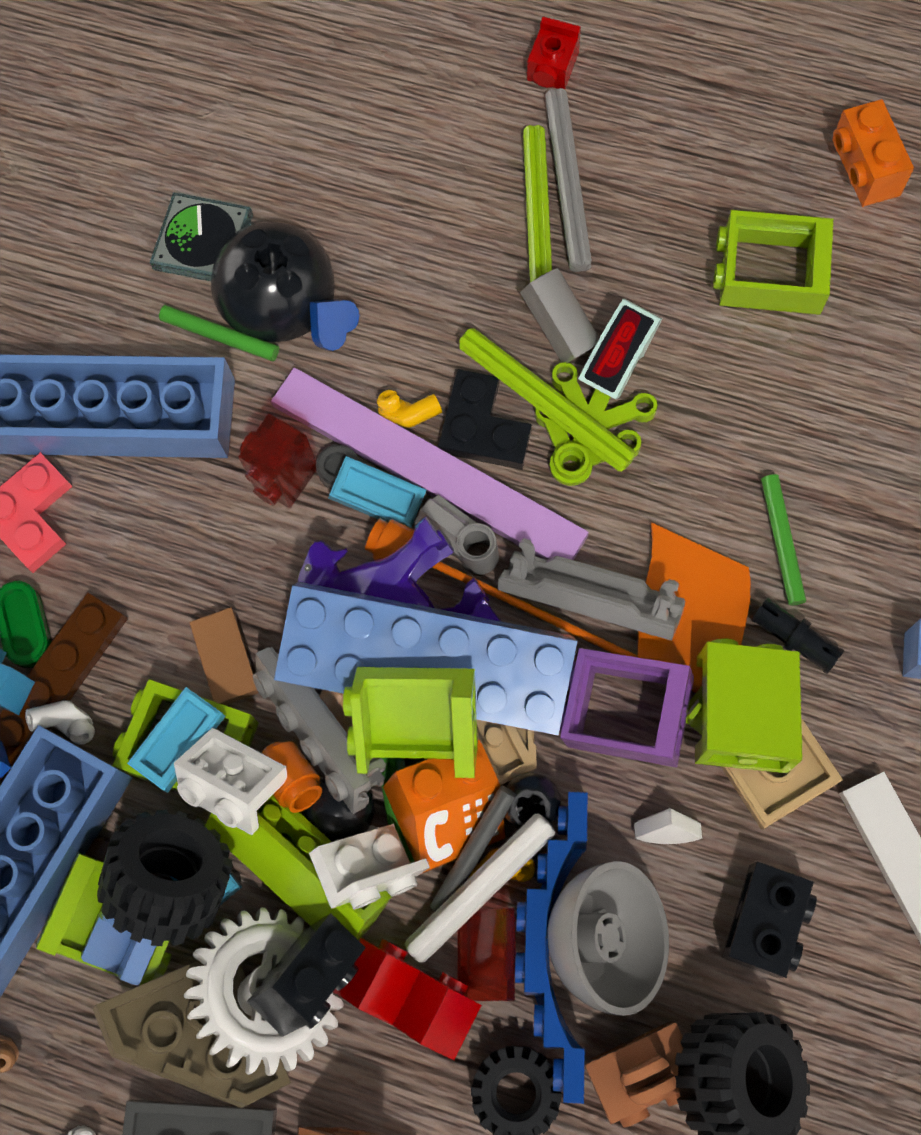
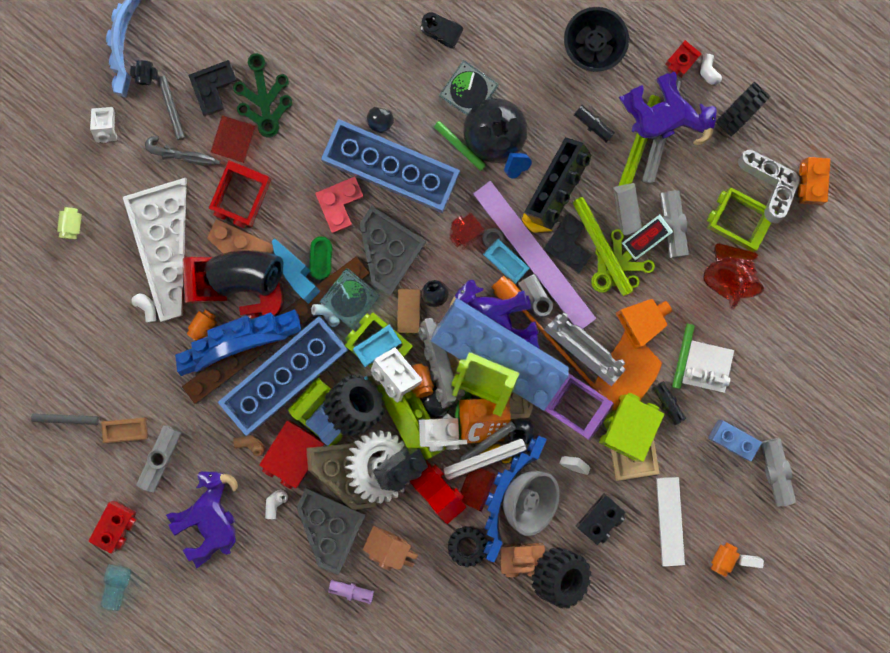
camera: 15 degrees right, 15 degrees up
none -> red brick [259,420,325,489]
none -> clear light blue tile [320,268,380,329]
none -> dark grey plate [360,206,426,296]
none -> black piece [366,107,394,133]
none -> black piece [421,12,464,49]
none -> black piece [421,280,449,307]
none -> black brick [524,137,592,230]
none -> black piece [564,7,629,72]
none -> black pin [573,105,615,143]
none -> orange torso [615,299,672,349]
none -> dark purple animal [619,72,717,145]
none -> light grey piece [660,190,689,258]
none -> white hinge [682,341,734,393]
none -> white arm [700,54,722,85]
none -> clear red helmet [703,243,764,310]
none -> black tyre [716,81,771,137]
none -> light grey beam [738,150,800,223]

